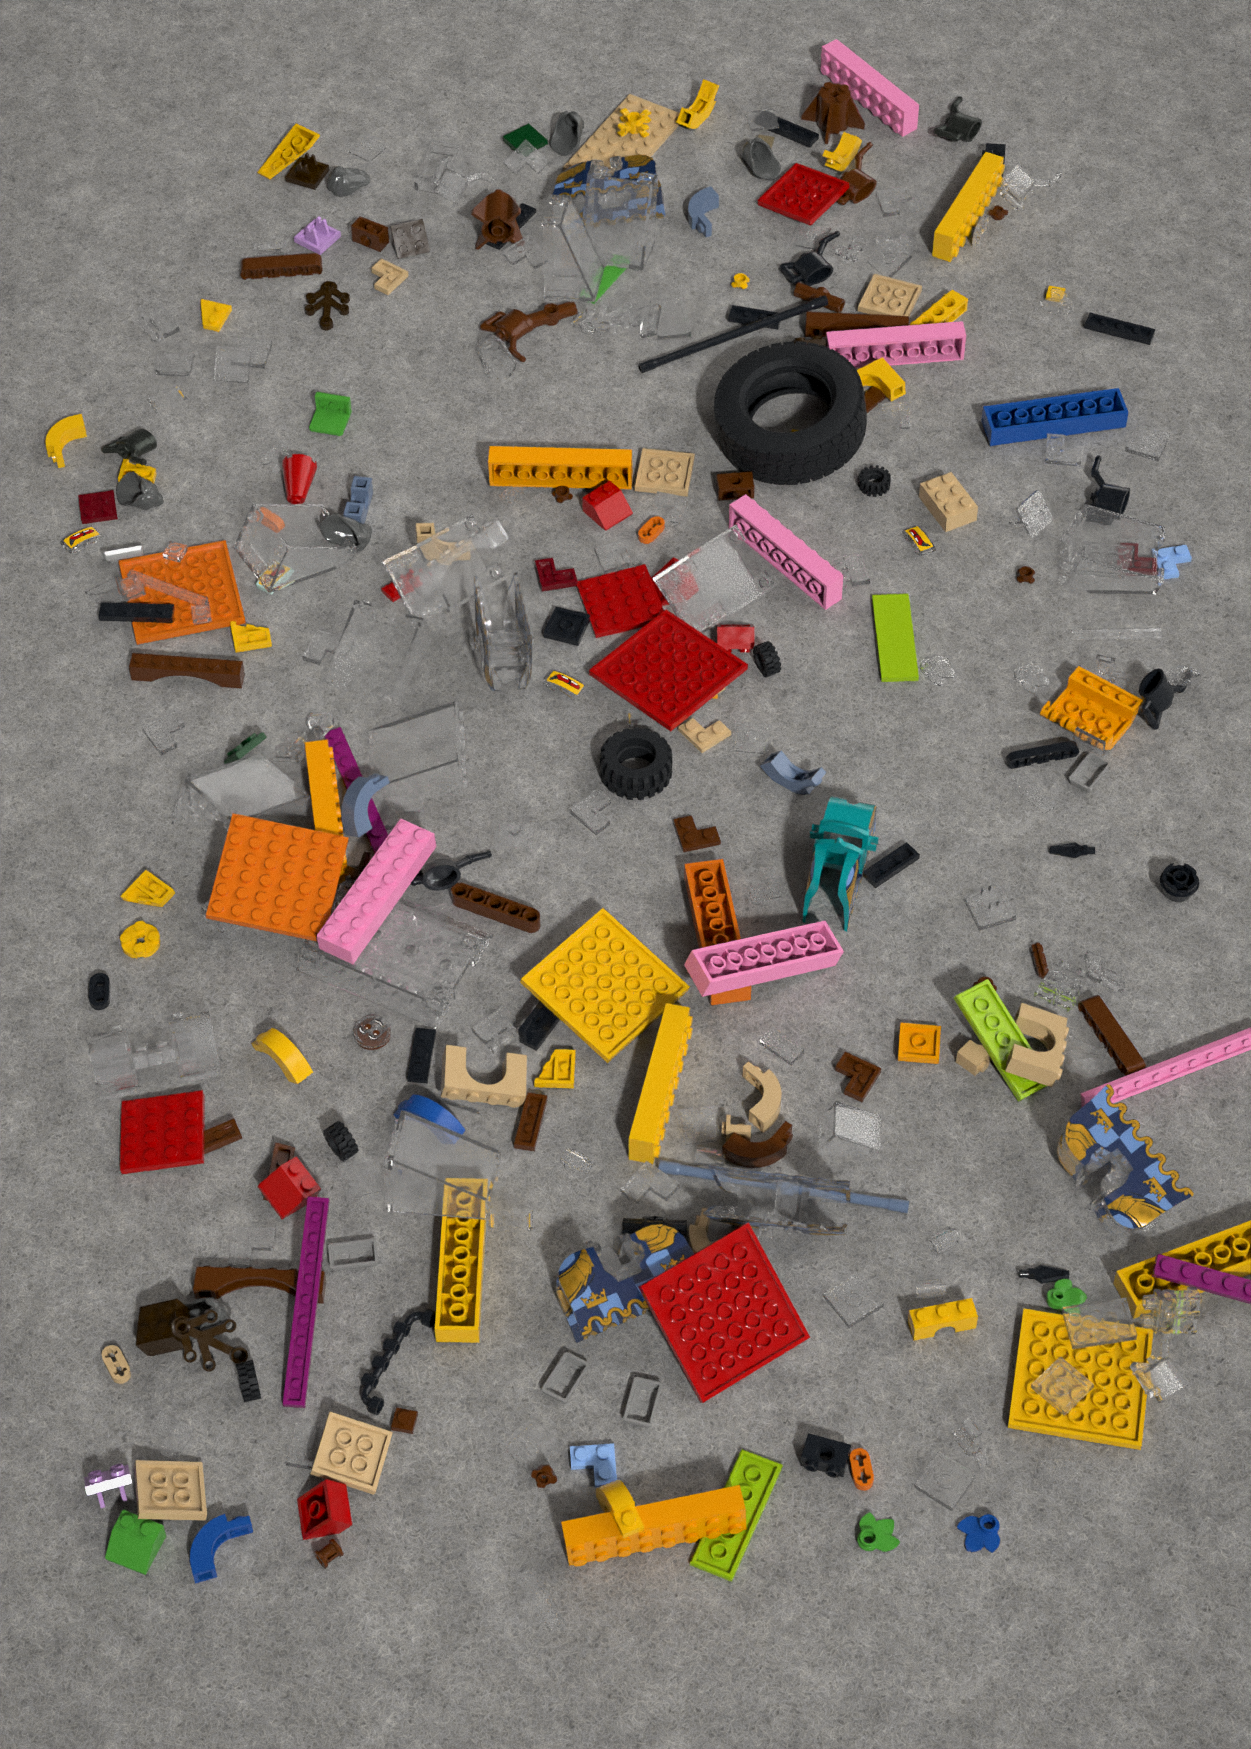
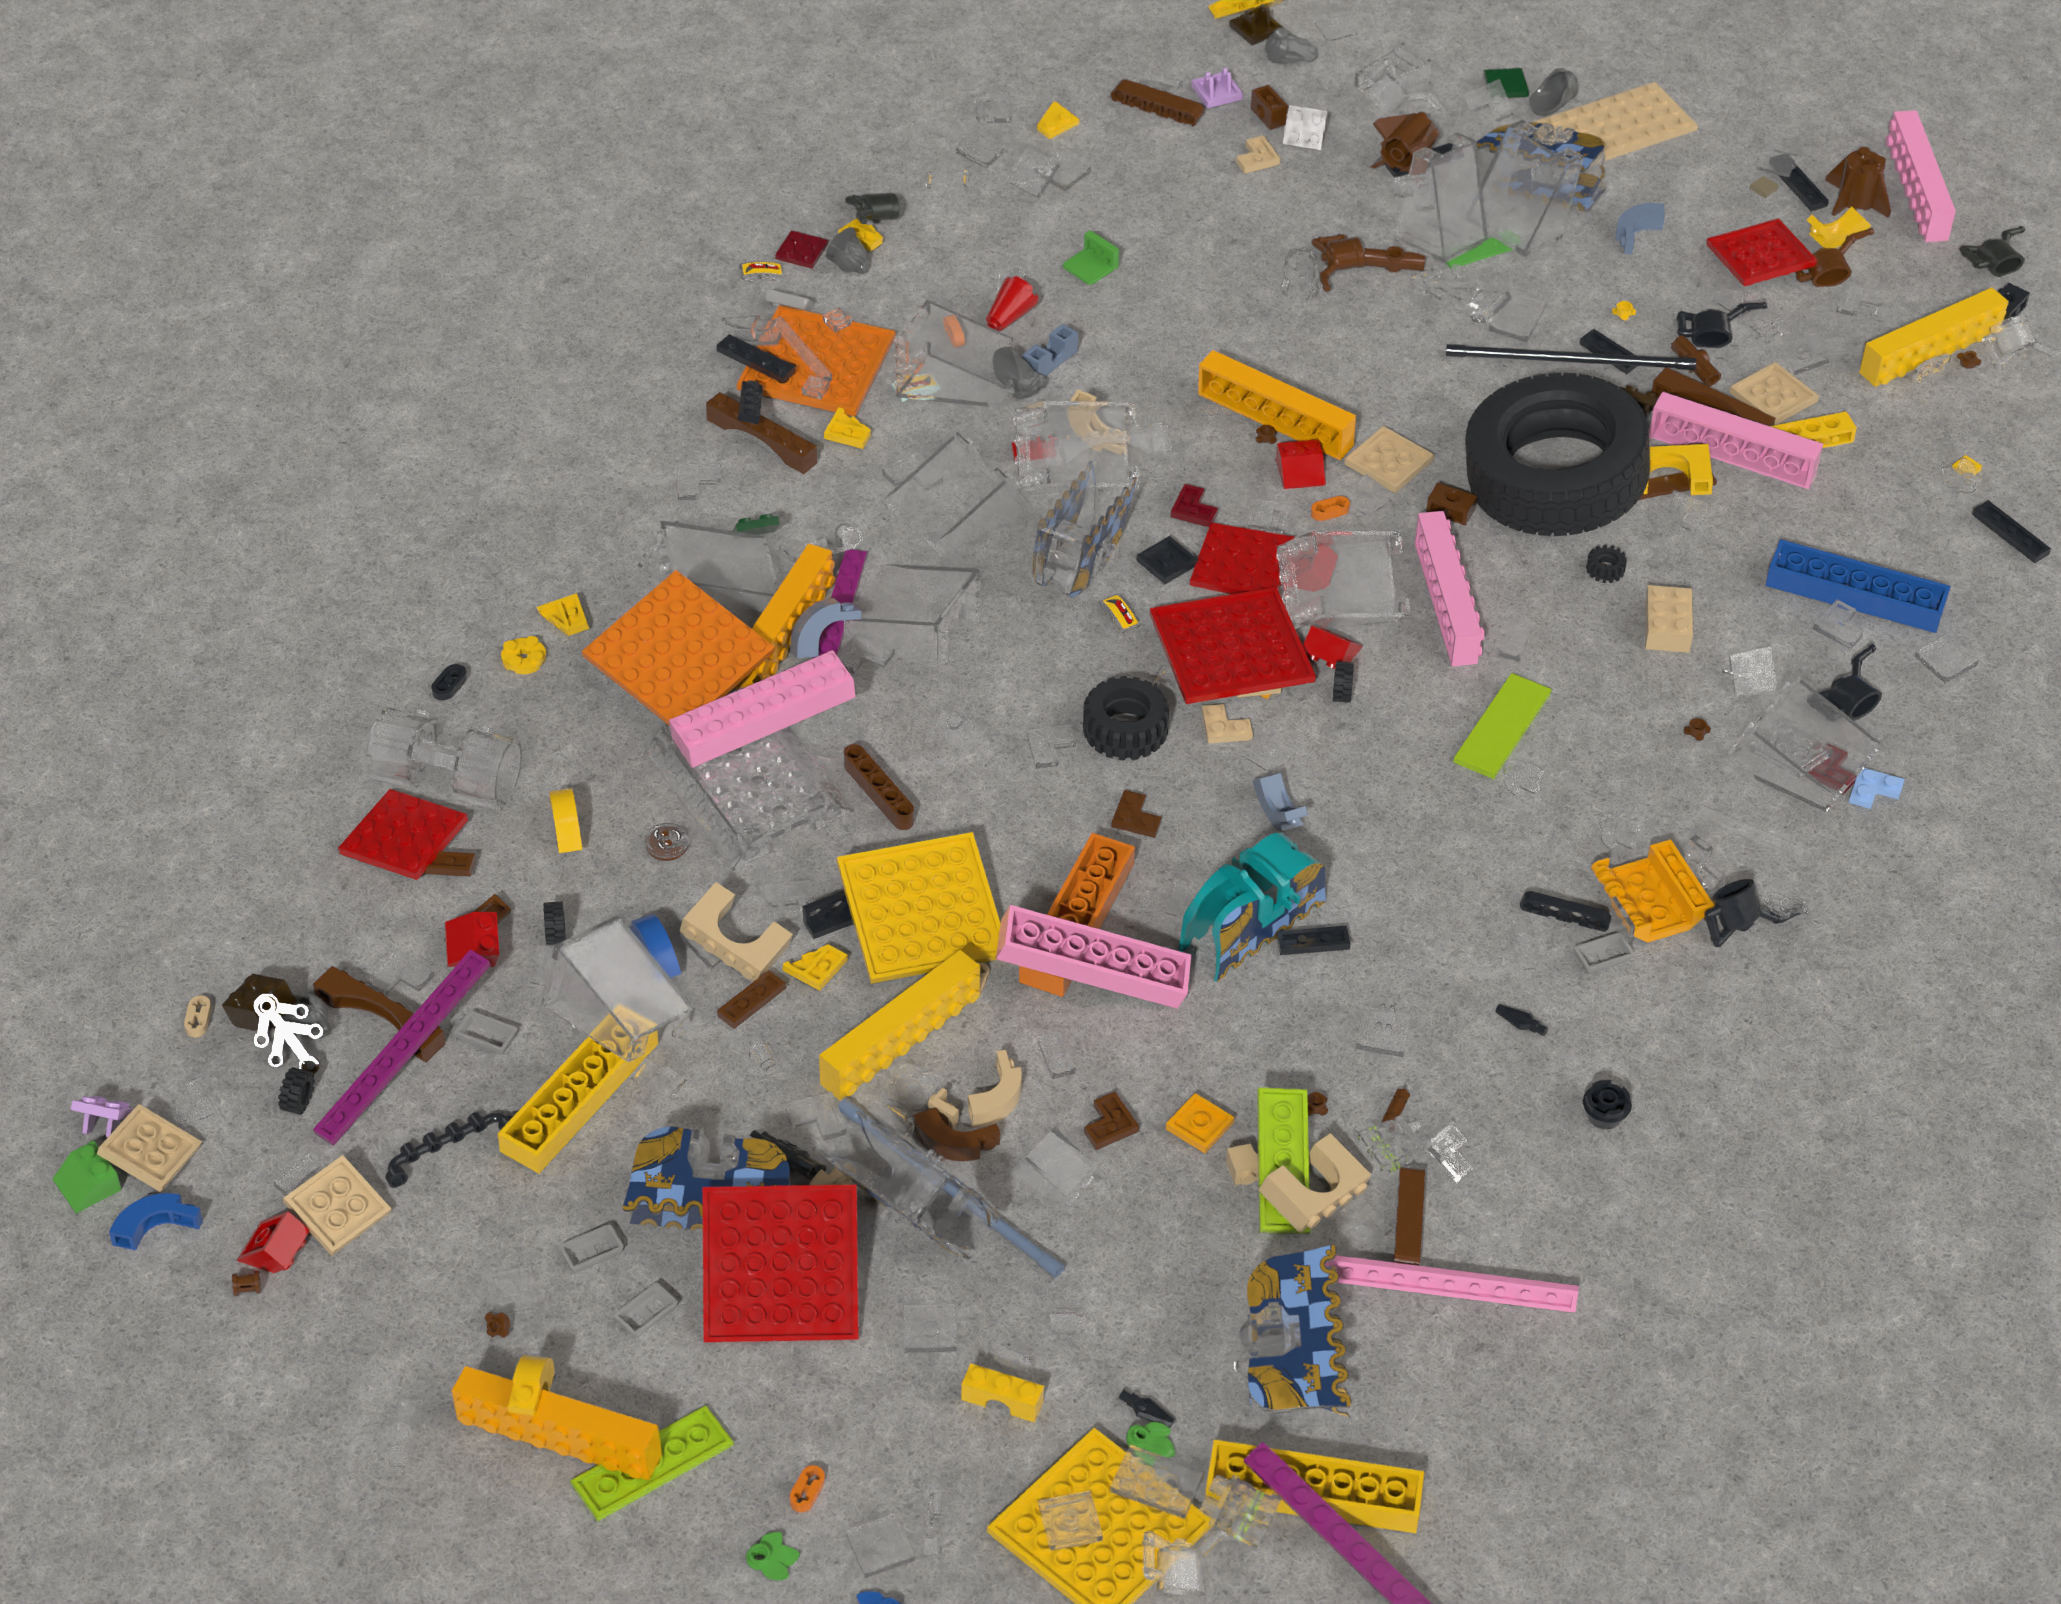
camera: 30 degrees right, 5 degrees down
yellow arch [45,414,87,468] -> none
dark brown plant [305,281,350,331] -> none
reddish brown plate [391,1407,418,1434] -> none
black plate [407,1028,436,1084] -> none
black piece [410,851,492,891] -> none
light blue plate [570,1443,617,1489] -> none
yellow pin [617,108,651,138] -> none
yellow arch [676,79,719,129] -> none
dark grey hair [742,137,781,181] -> none
black brick [800,1433,851,1478] -> none
slope [902,525,936,556] -> none
none -> black plate [738,380,763,424]

